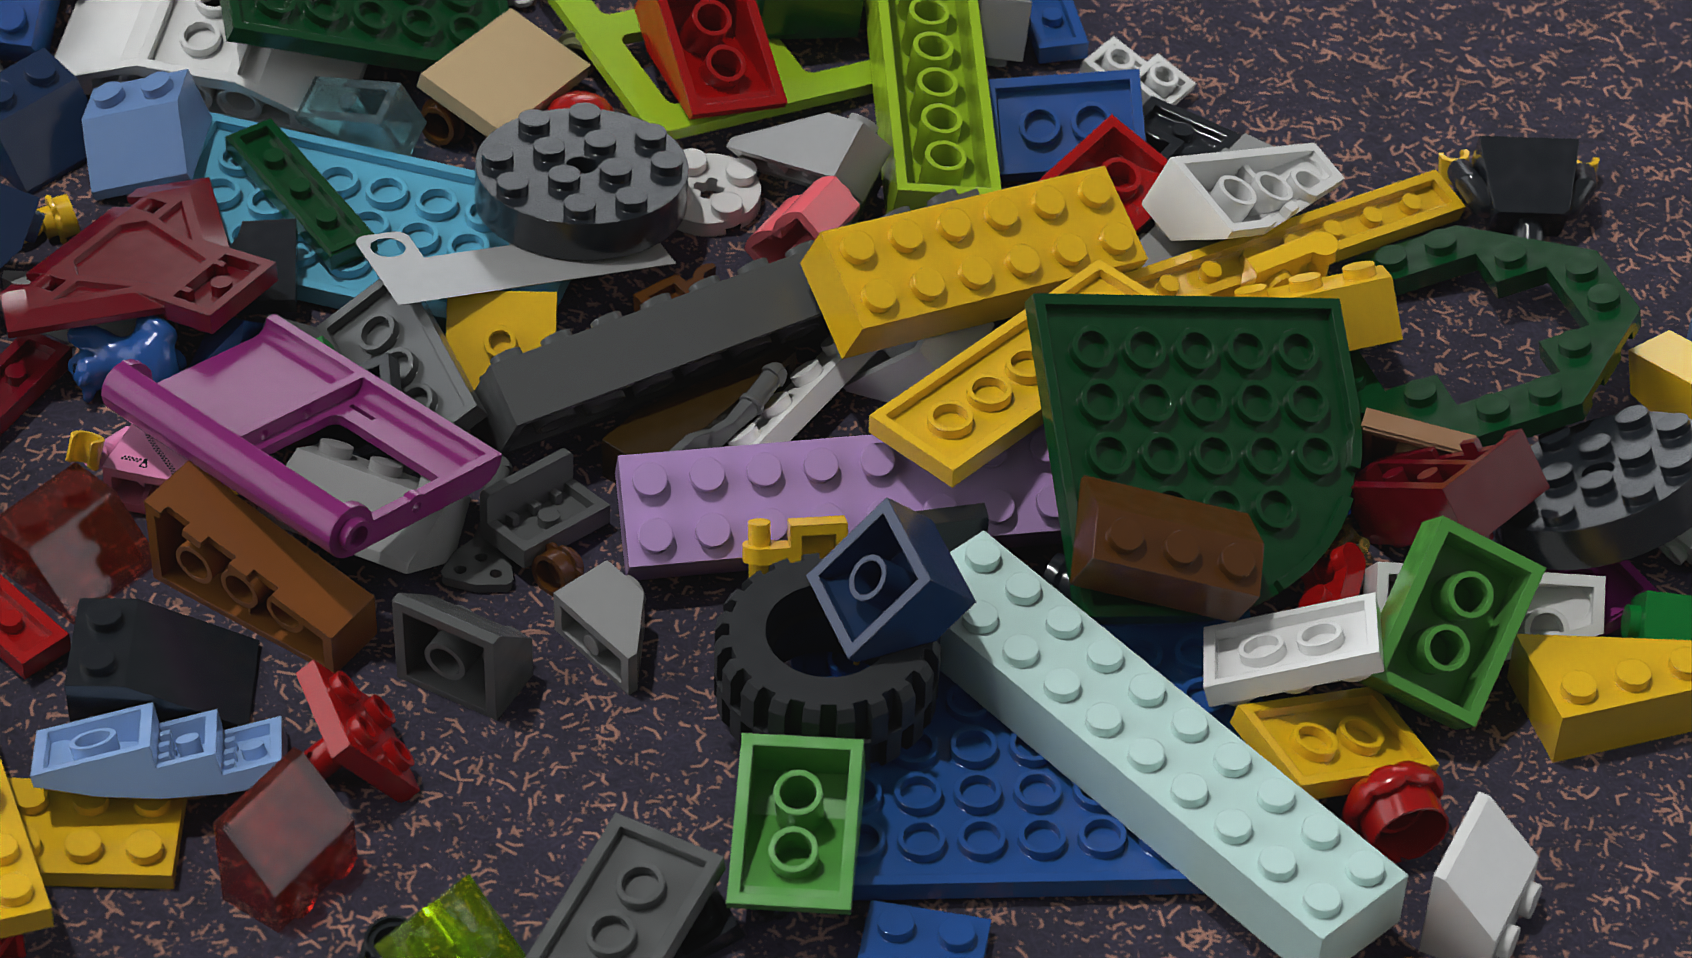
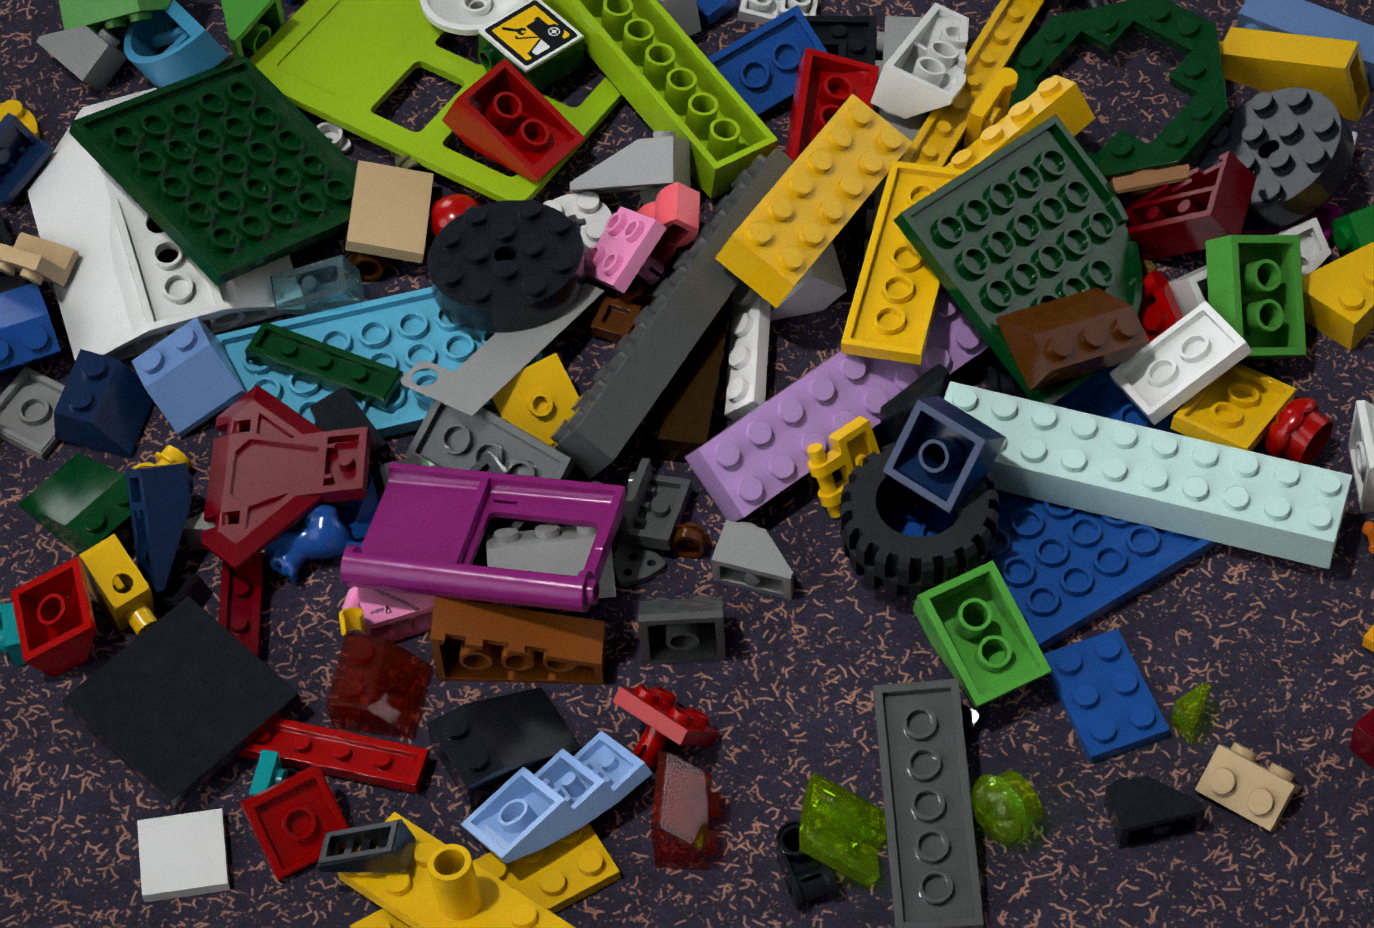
camera: 25 degrees left, 10 degrees up
dark grey piece [669,362,787,451] -> none
none -> bright pink plate [585,206,667,293]

